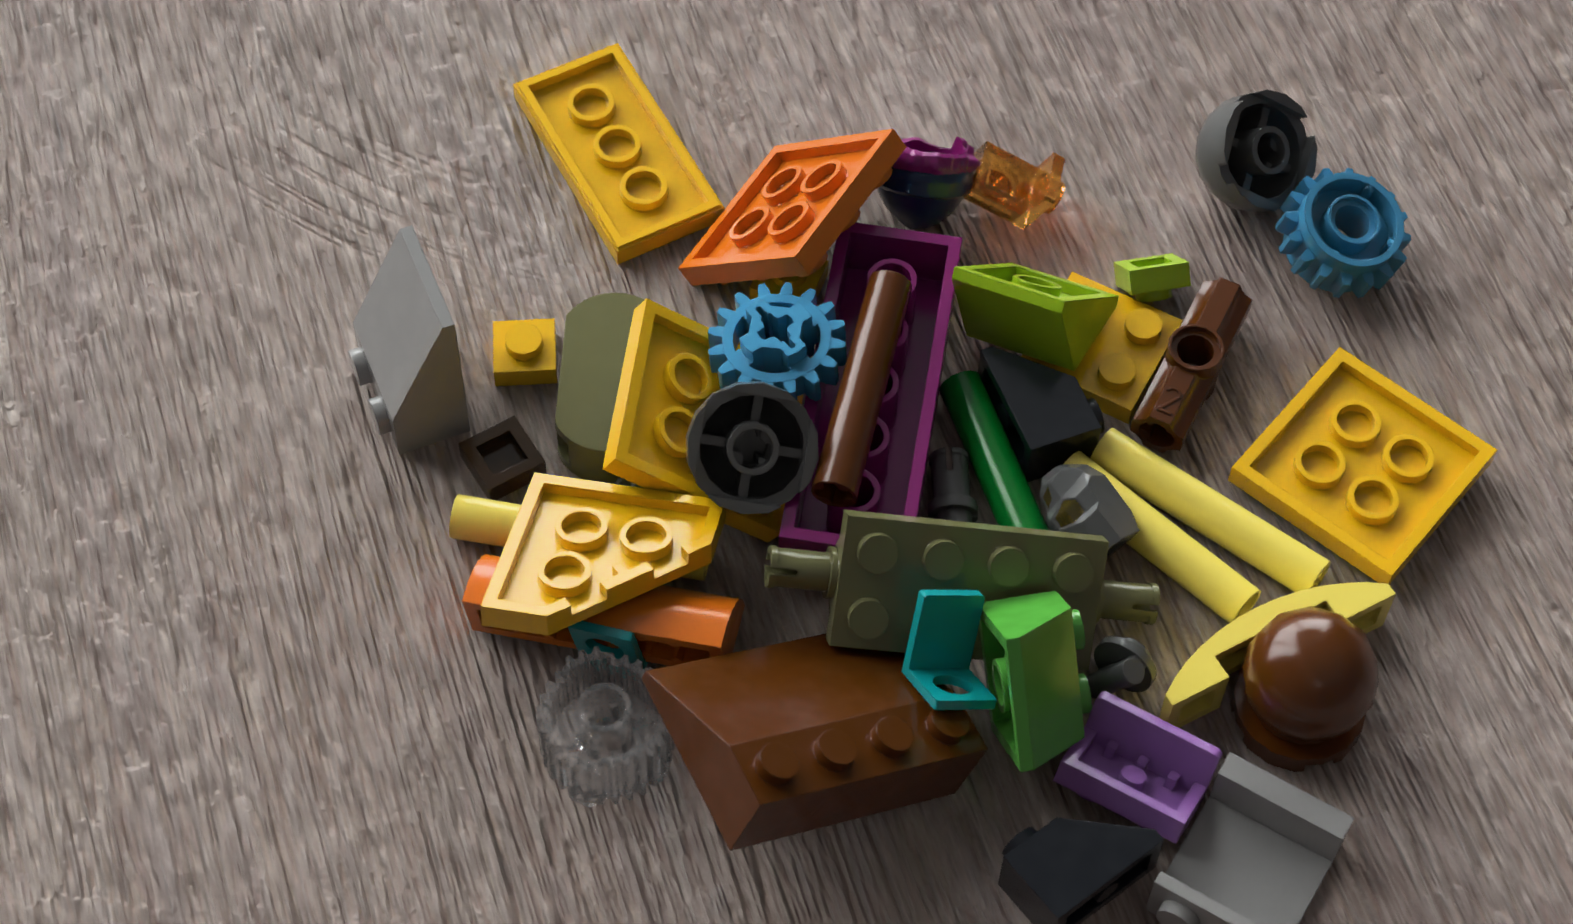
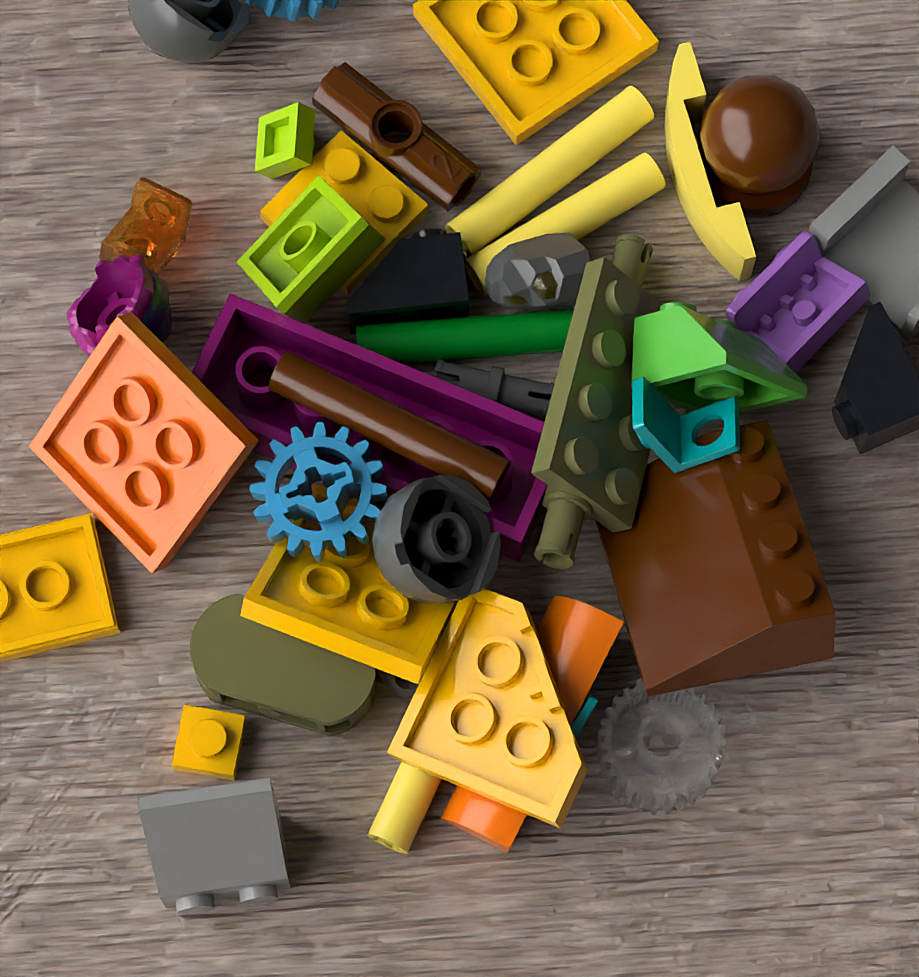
camera: 75 degrees left, 15 degrees up
dark brown plate [458,416,547,500] -> none
dark grey plate [1086,636,1157,699] -> none

